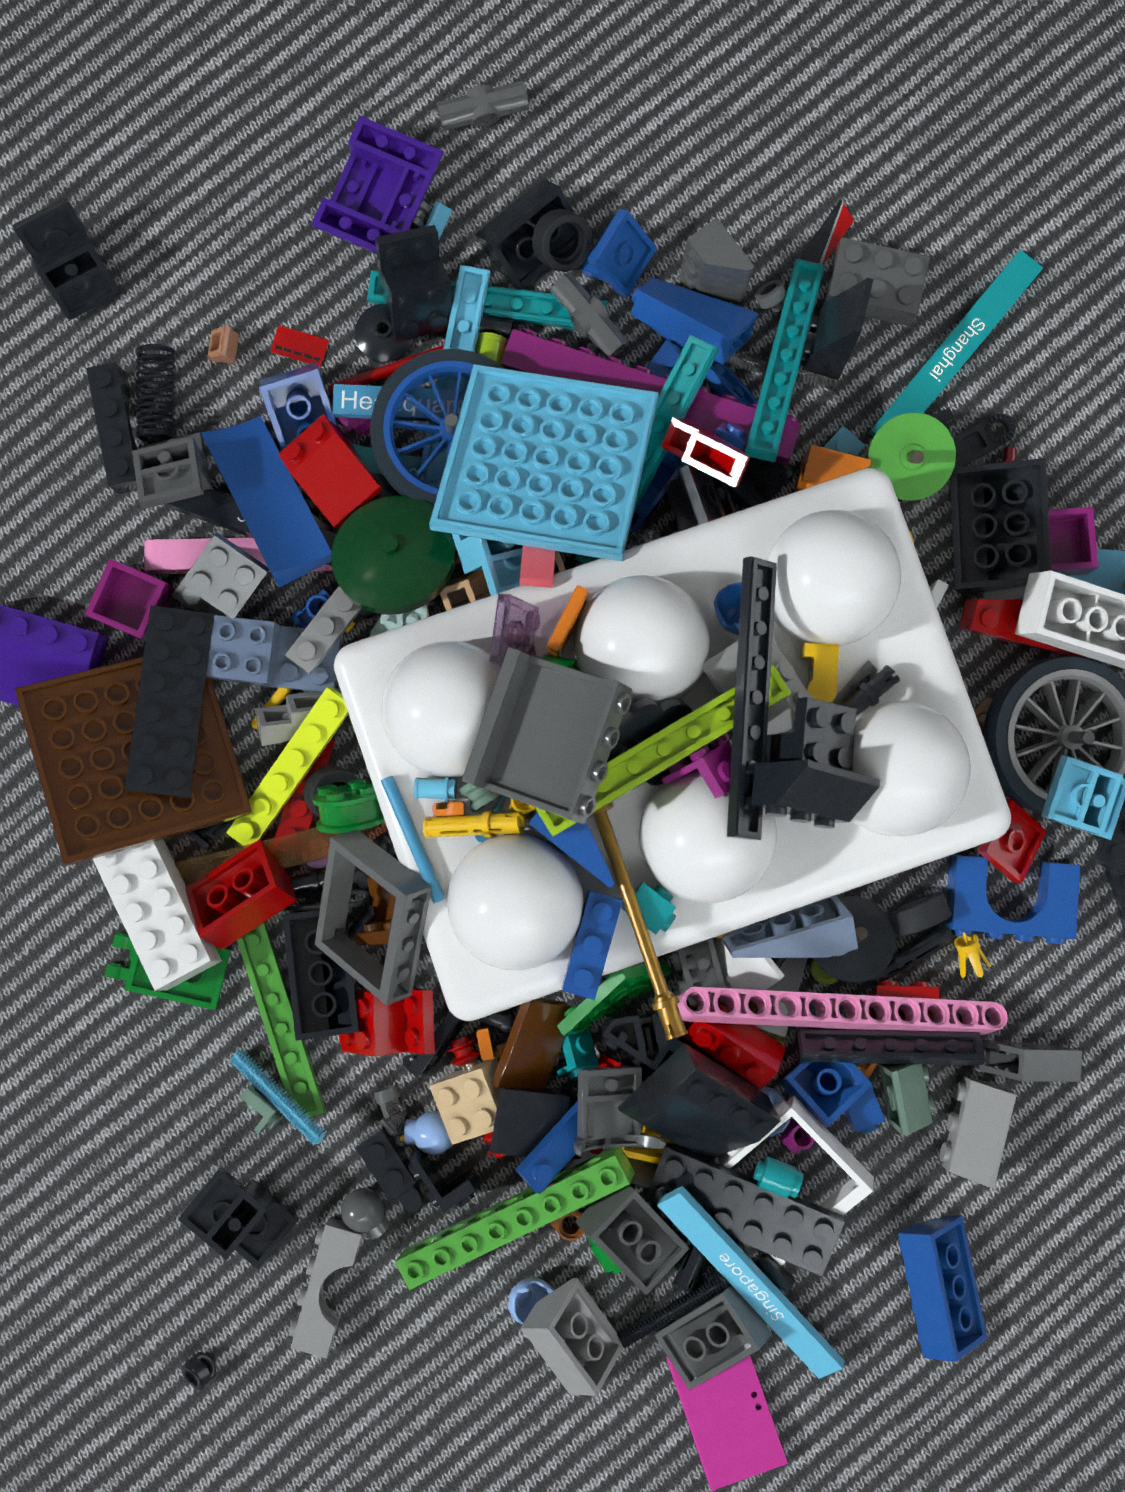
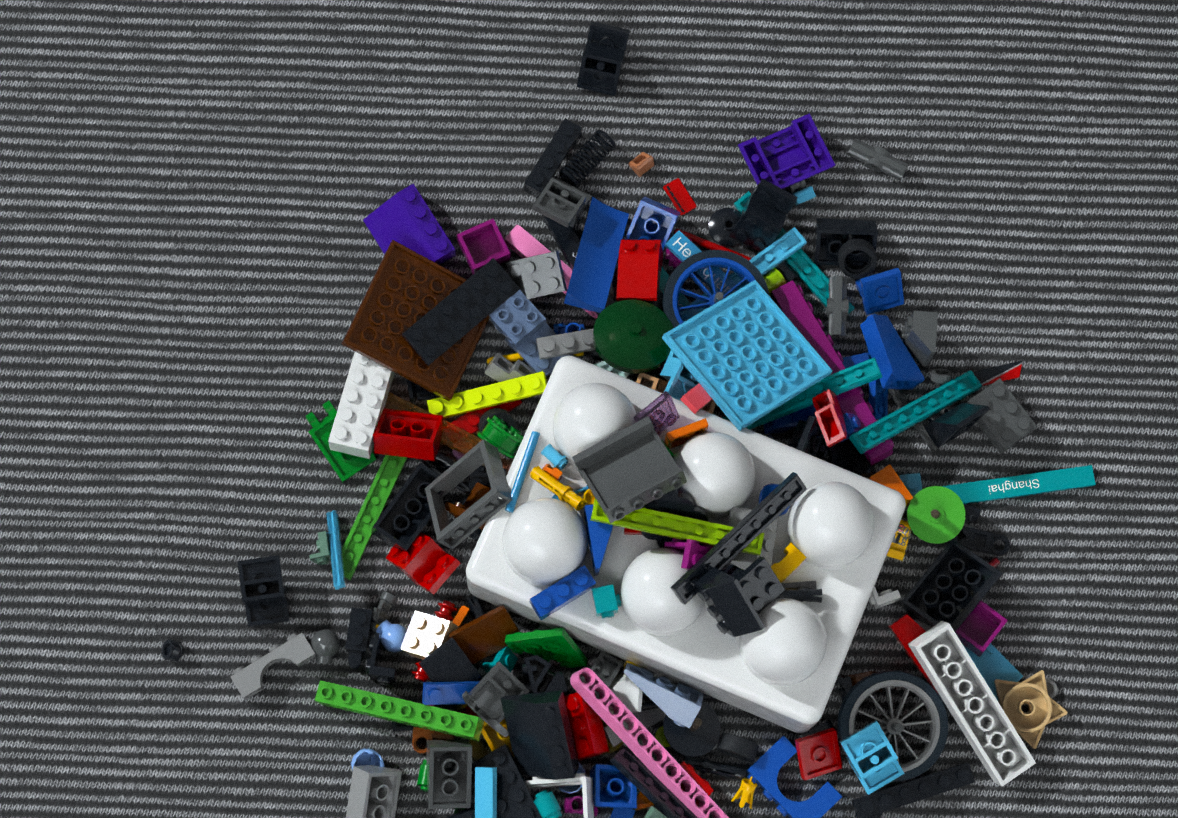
camera: 40 degrees right, 10 degrees down
black hinge [402,1011,467,1078] -> none
sand green wheel [459,783,501,813] -> none
pearl gold bar [591,802,688,1040] -> none

